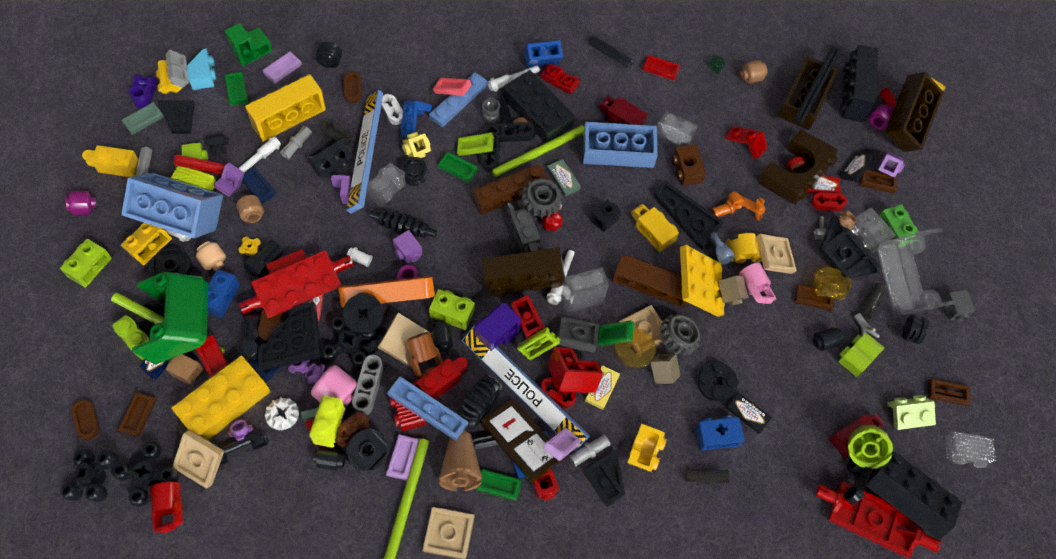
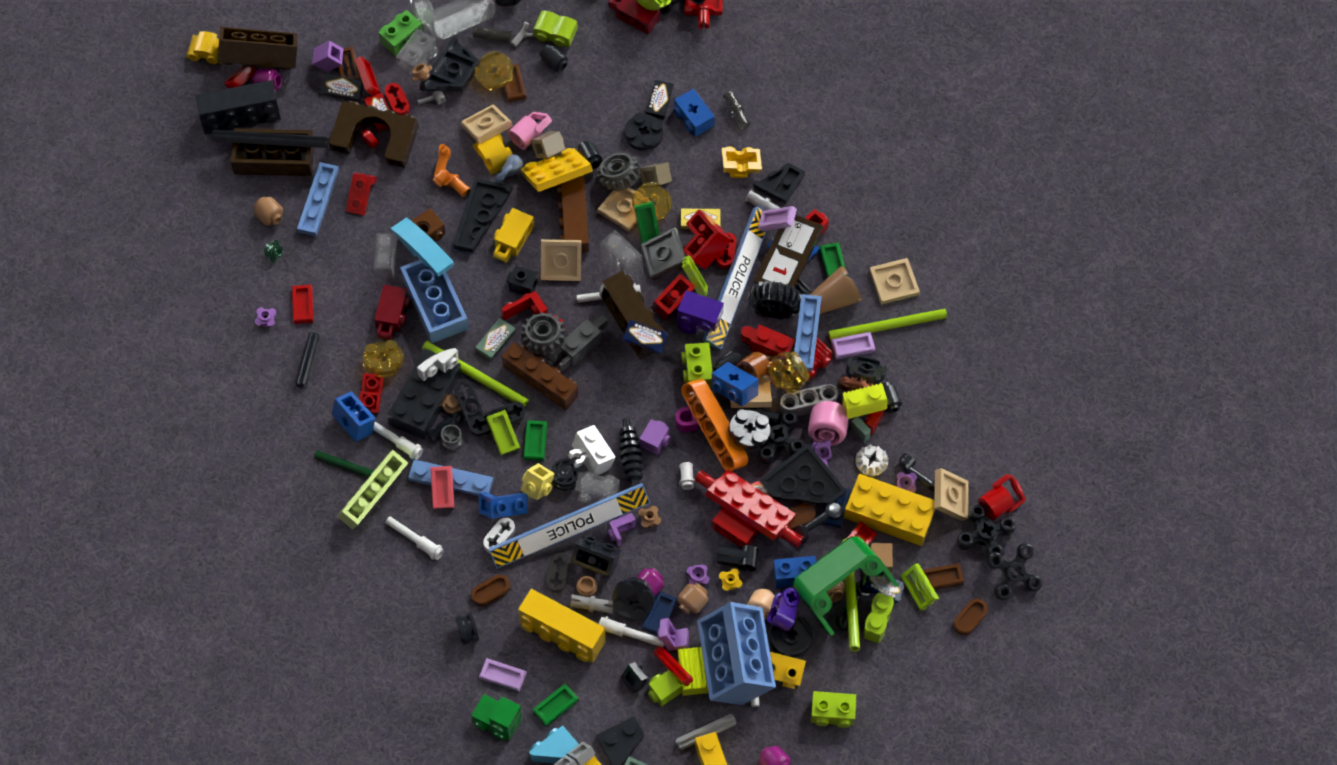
camera: 110 degrees left, 0 degrees up
none -> medium lavender plate [255,307,276,327]
none -> medium blue plate [297,162,339,237]
none -> dark green bar [314,450,374,477]
none -> yellowish green brick [337,450,408,530]
none -> red tile [355,56,381,95]
none -> clear yellow plate [363,340,404,377]
none -> white pin [386,517,444,560]
none -> medium azure slope [391,217,454,277]
none -> white slope [417,348,459,381]
none -> red bracket [501,291,548,320]
none -> tan tile [541,239,581,281]
none -> white brick [568,425,615,477]
none -> medium nougat plate [576,576,597,597]
none -> black brick [577,141,602,169]
none -> black plate [612,577,655,620]
none -> tile [623,320,668,354]
none -> magenta head [637,568,664,597]
none -> medium nougat plate [638,506,661,528]
none -> medium lavender plate [687,565,709,585]
none -> blue brick [712,362,759,406]
none -> dark purple piece [767,588,800,631]
none -> clear yellow plate [768,352,809,393]
none -> lime tile [900,564,939,610]

